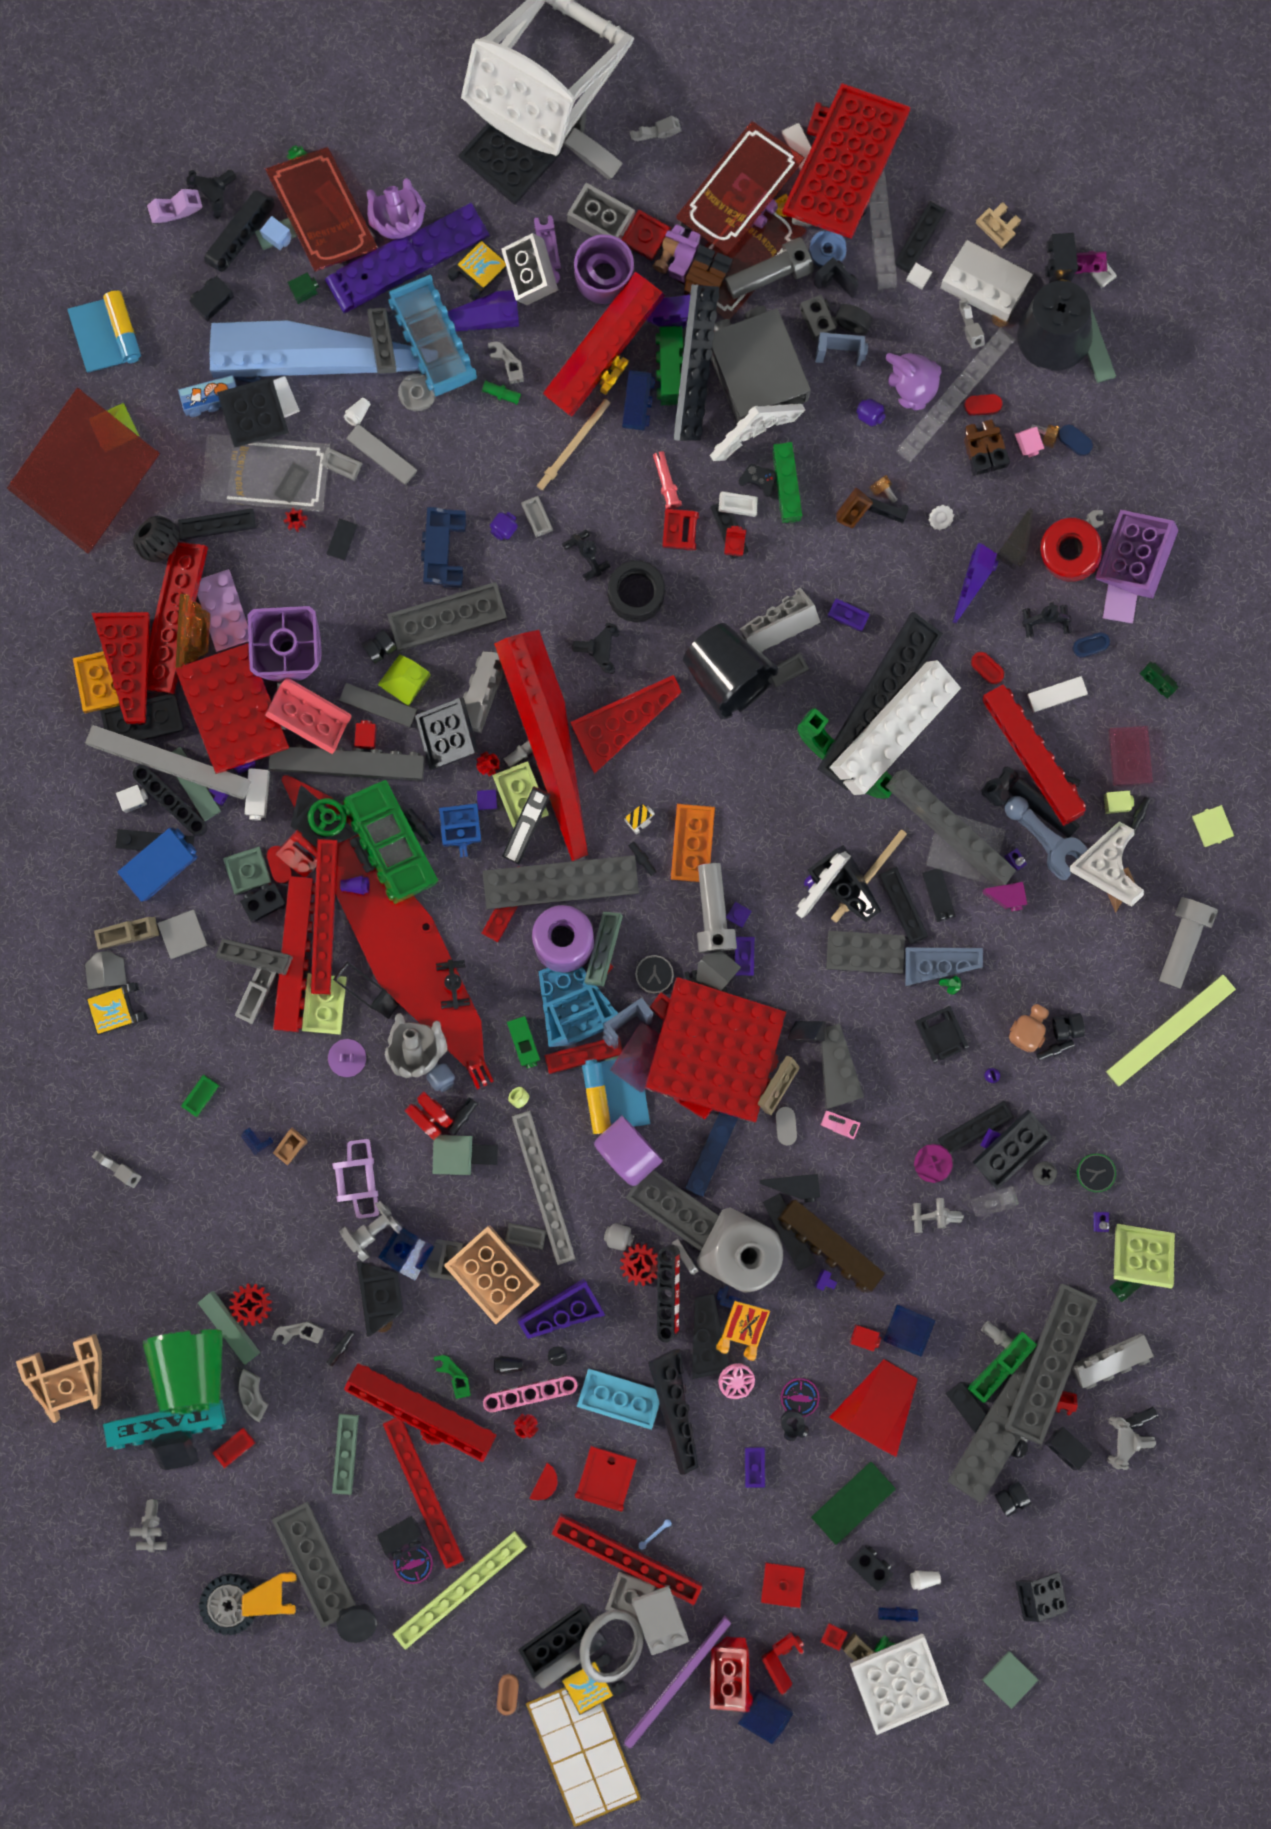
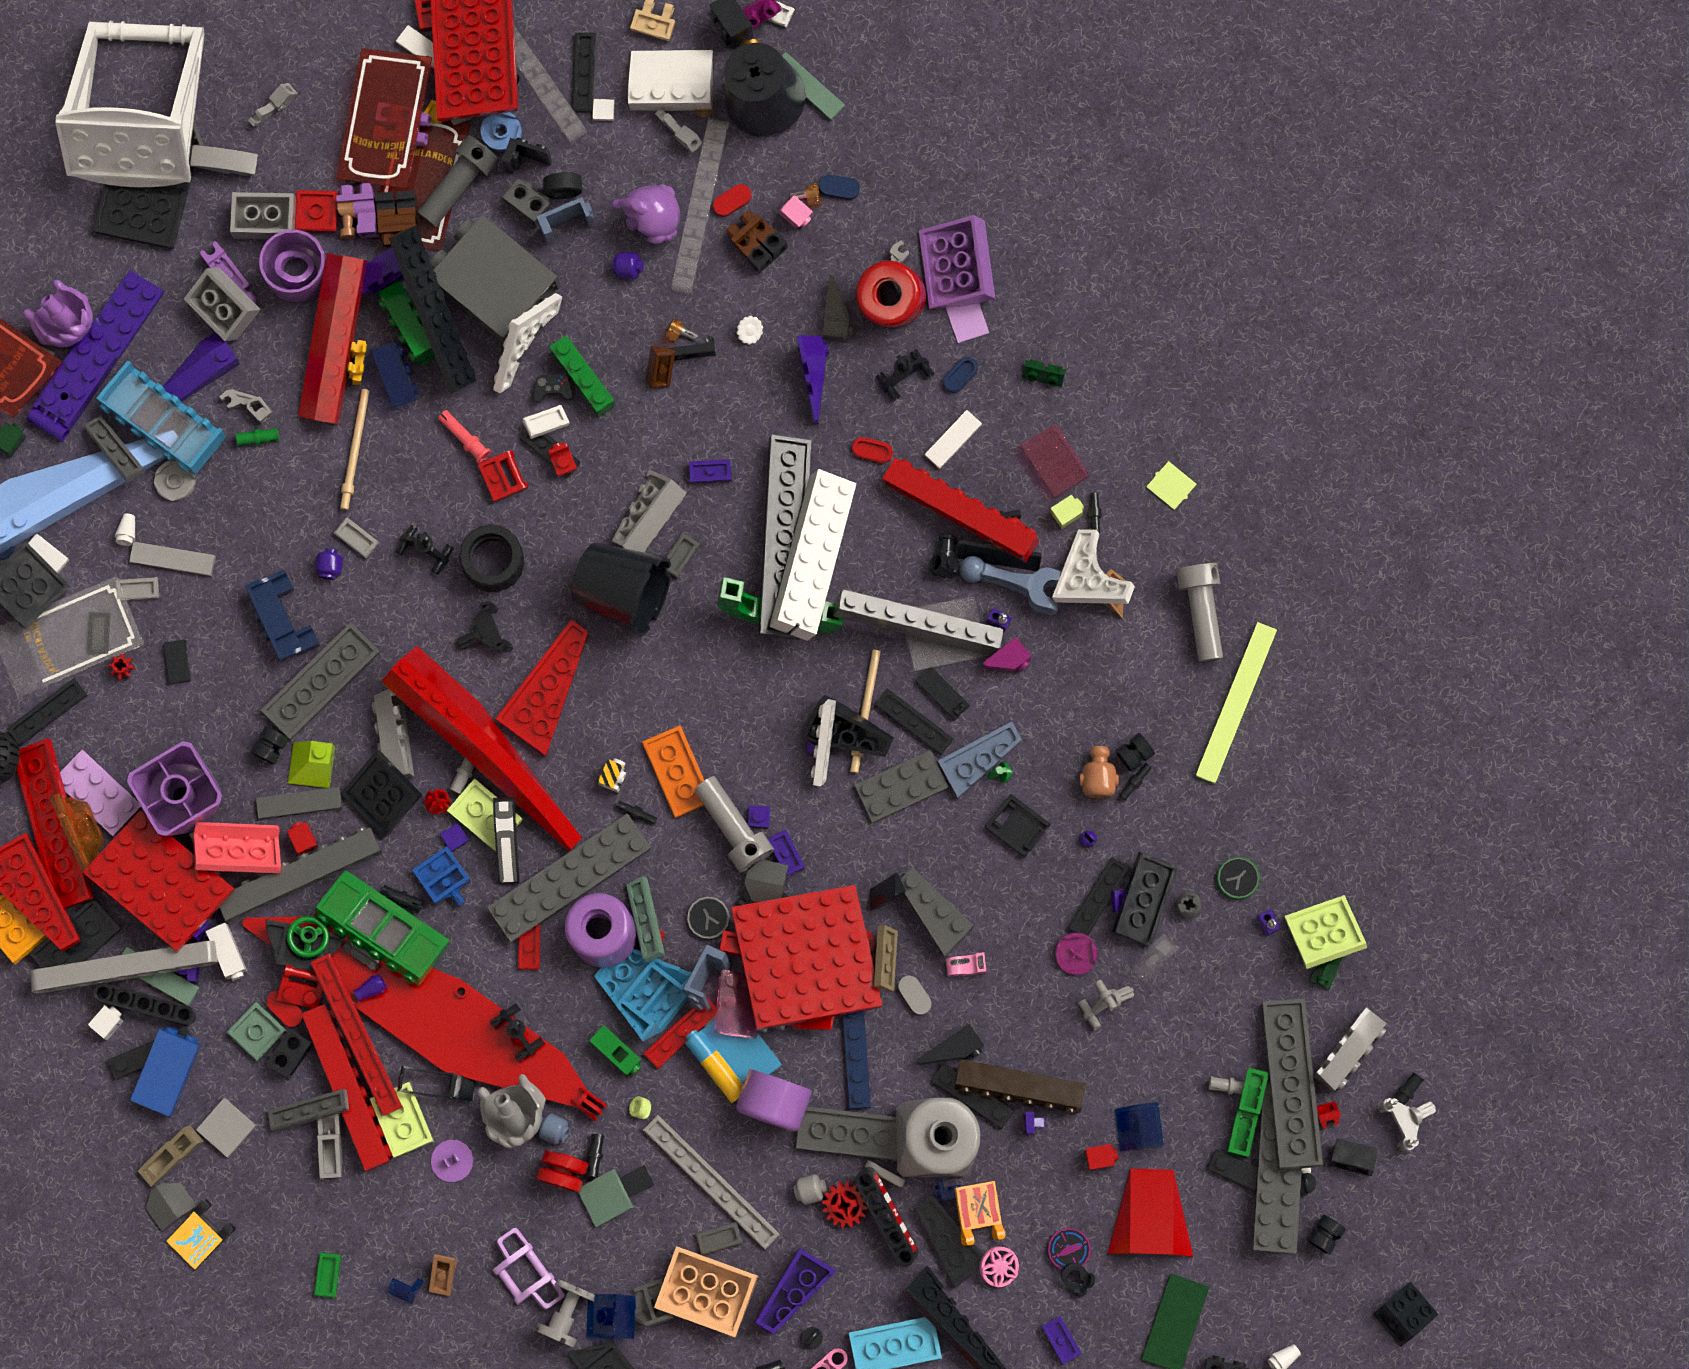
camera: 15 degrees left, 5 degrees down
flag [447,240,507,301] -> none

